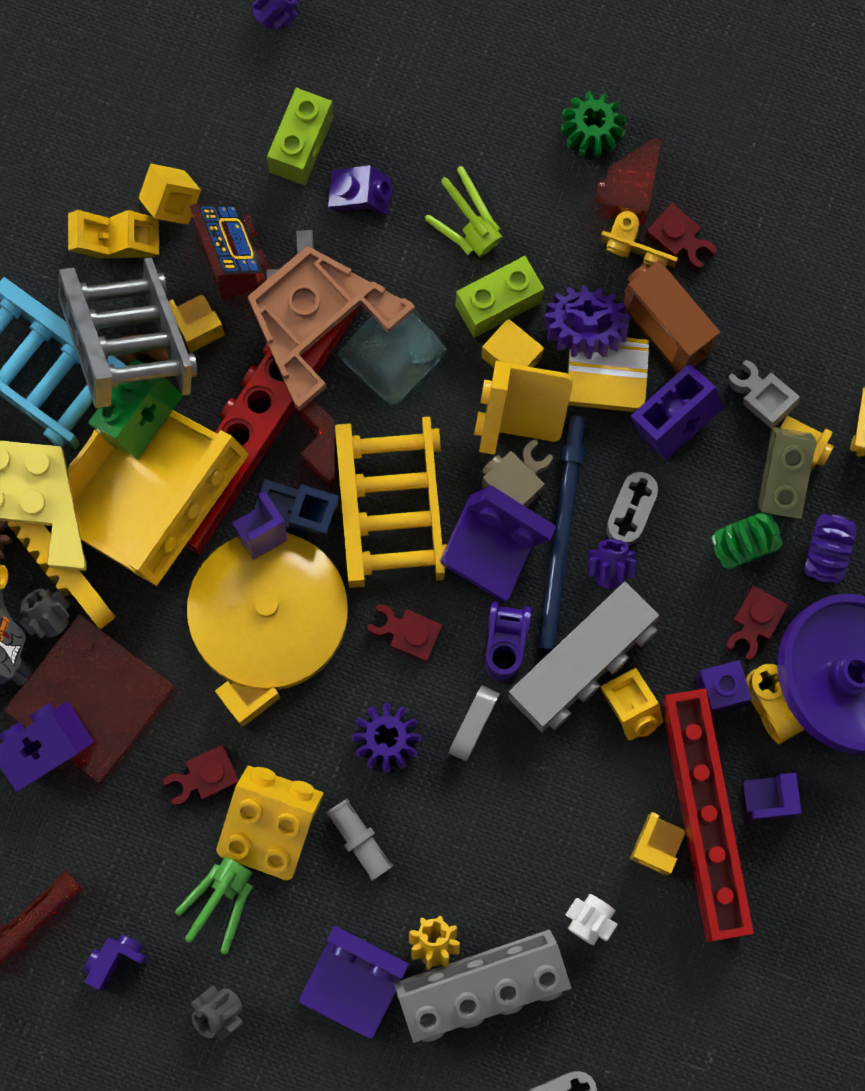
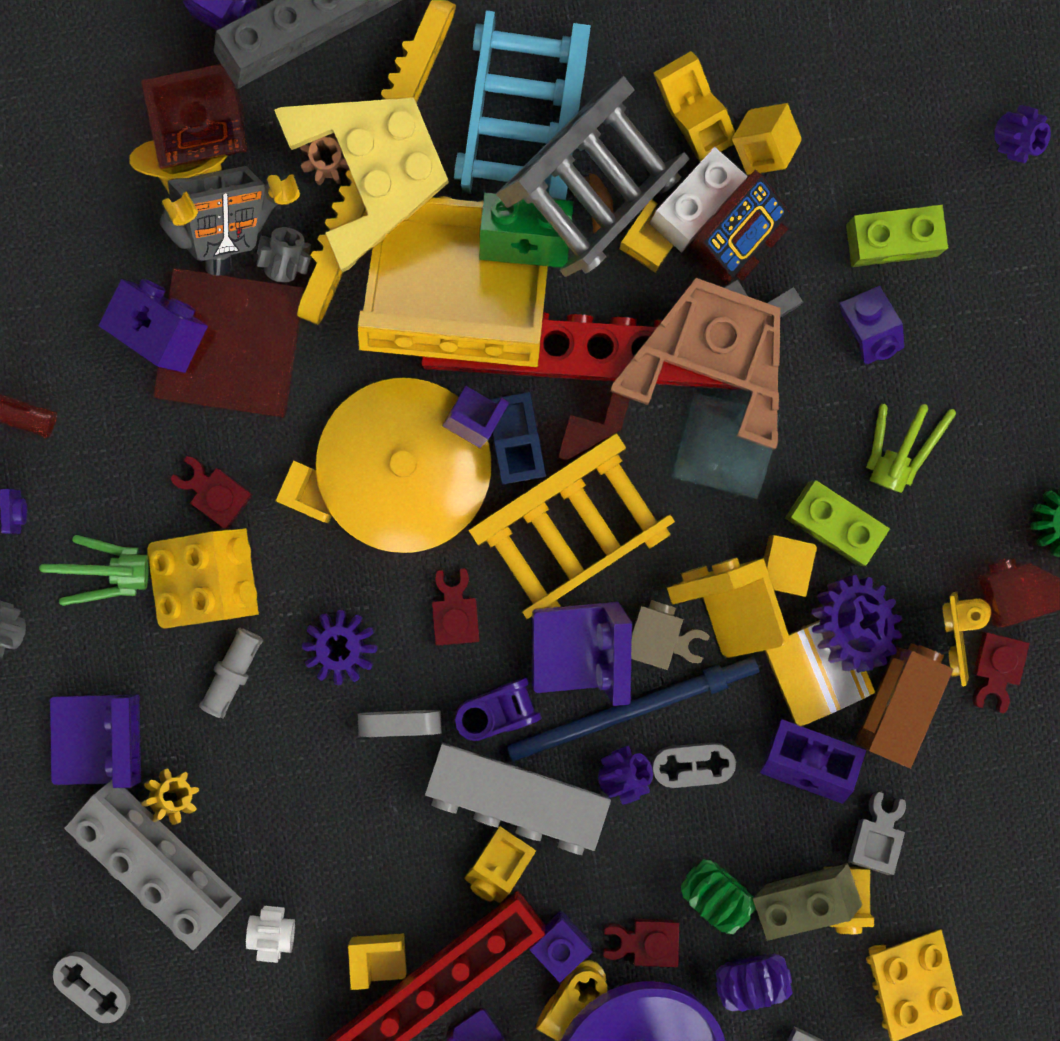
camera: 65 degrees right, 10 degrees up
none -> white brick [650,147,748,252]

